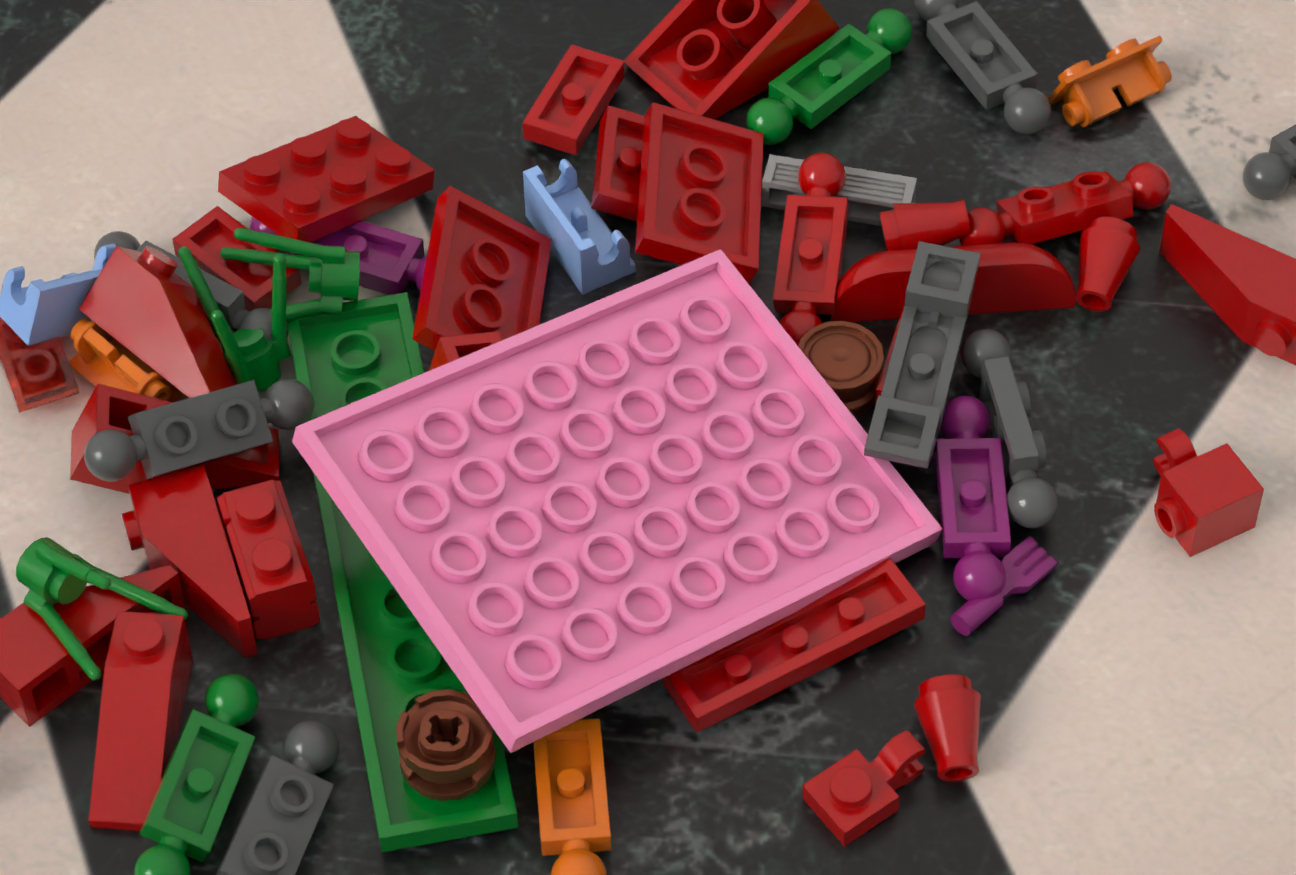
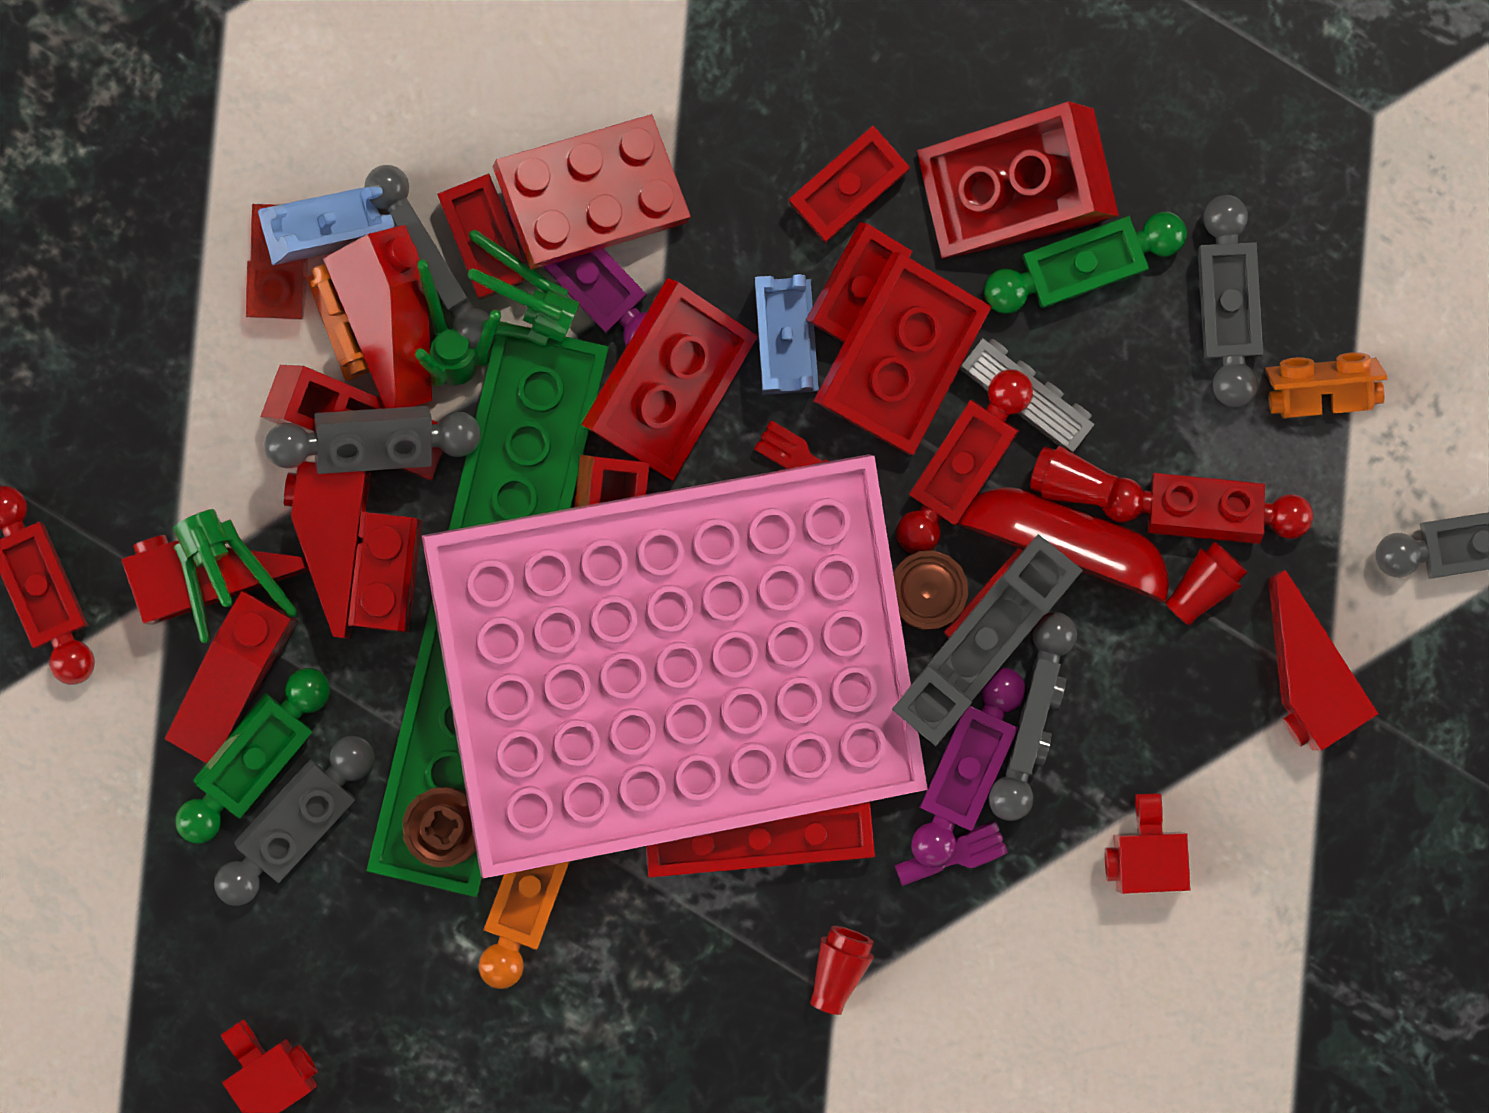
camera: 25 degrees right, 35 degrees up
red plate [802,730,925,847] -> none

